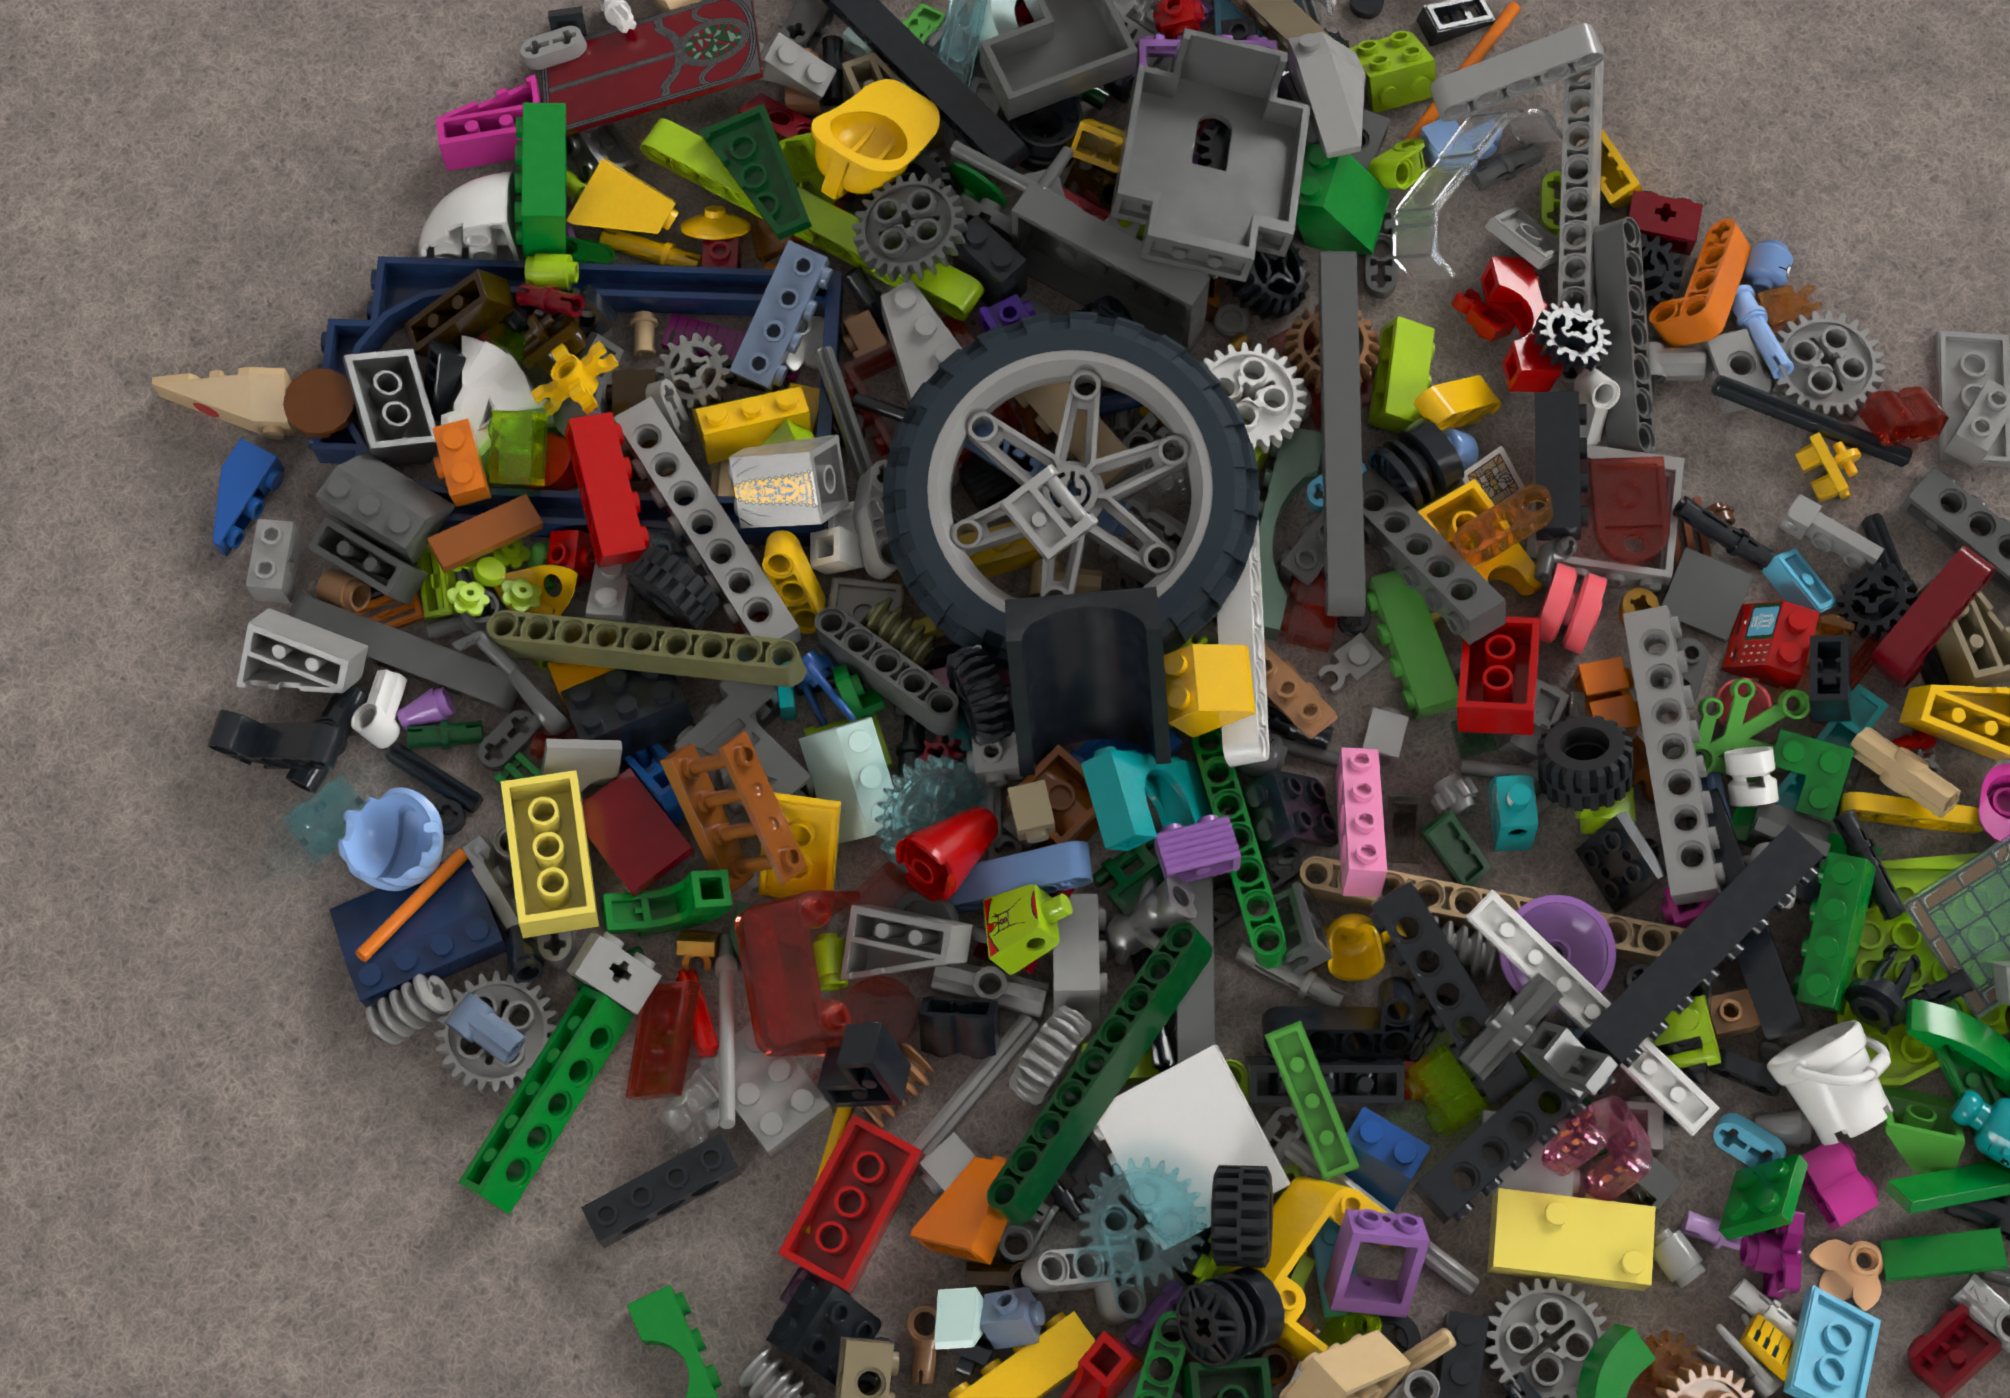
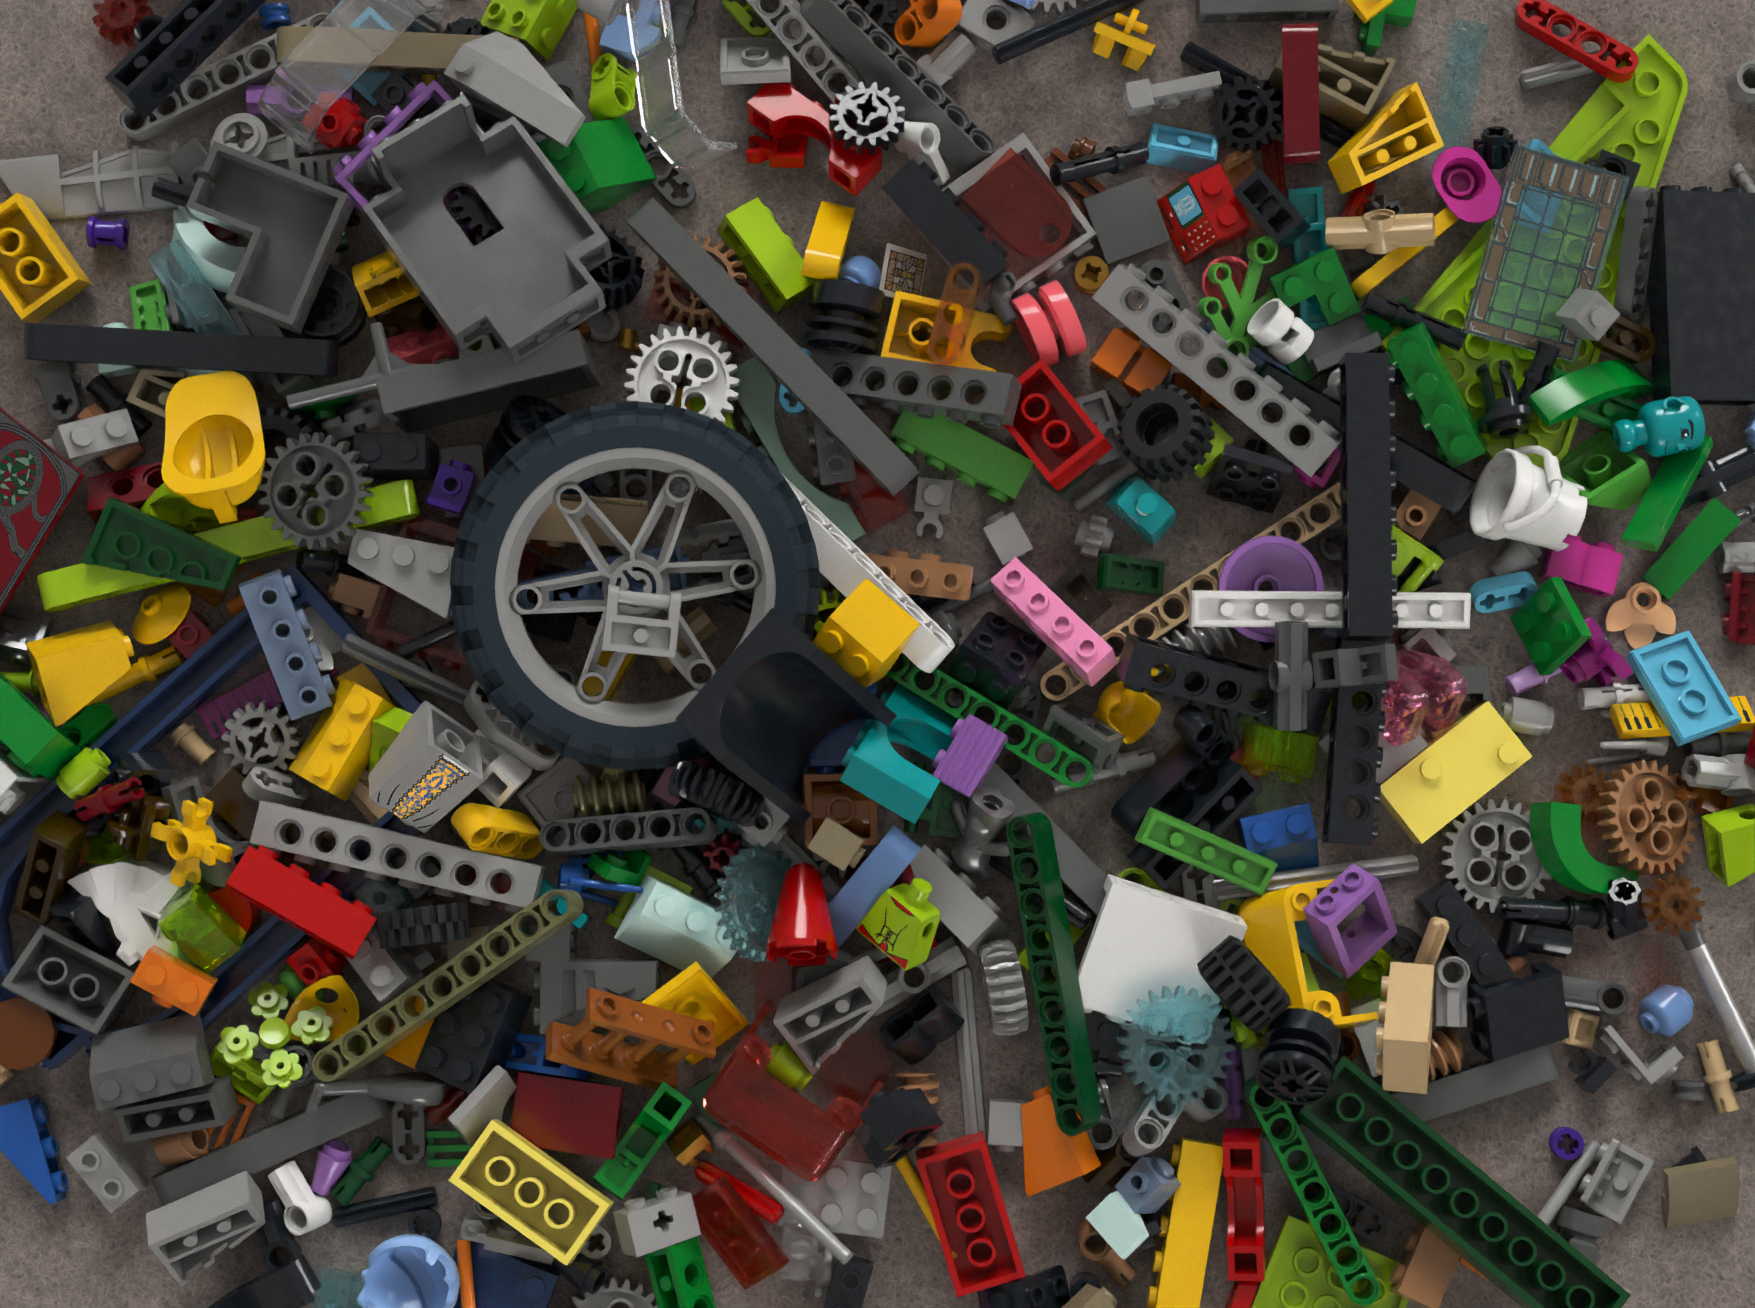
camera: 50 degrees left, 15 degrees up
dark orange tile [427,494,543,573] -> none

